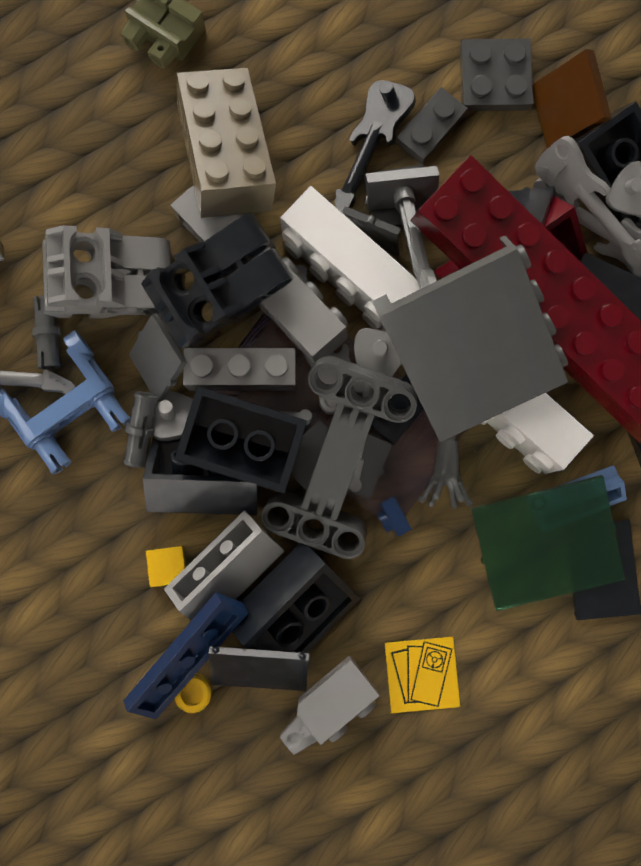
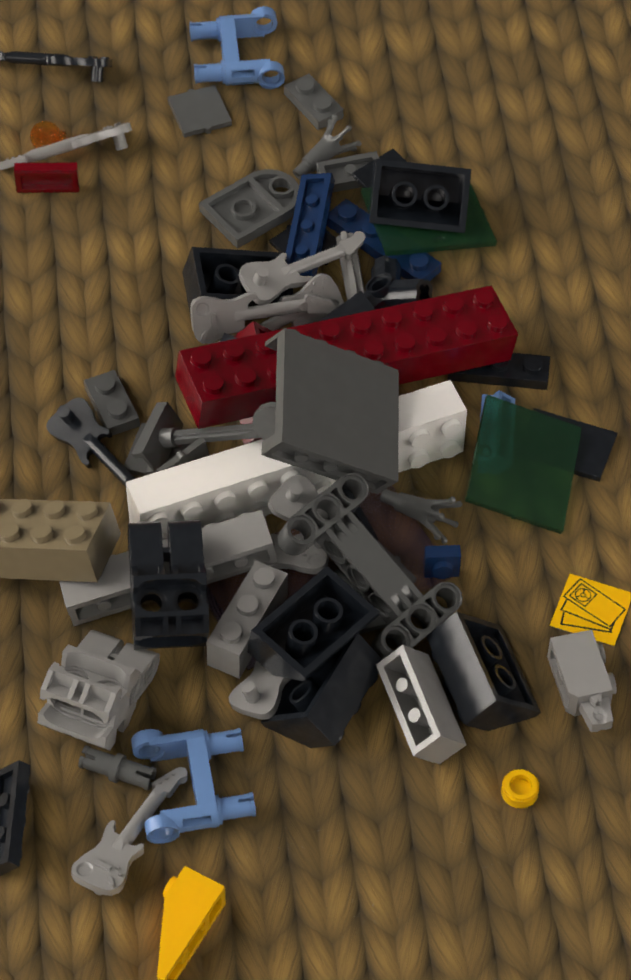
camera: 60 degrees left, 30 degrees down
dark grey pin [123,391,158,468] -> none
dark blue plate [123,592,248,719] -> none
dark grey piece [129,314,187,402] -> none
yellow tile [146,546,186,587] -> none
black piece [208,646,309,691] -> none
dark grey plate [460,38,533,111] -> none
reddish brown tile [532,49,612,149] -> none

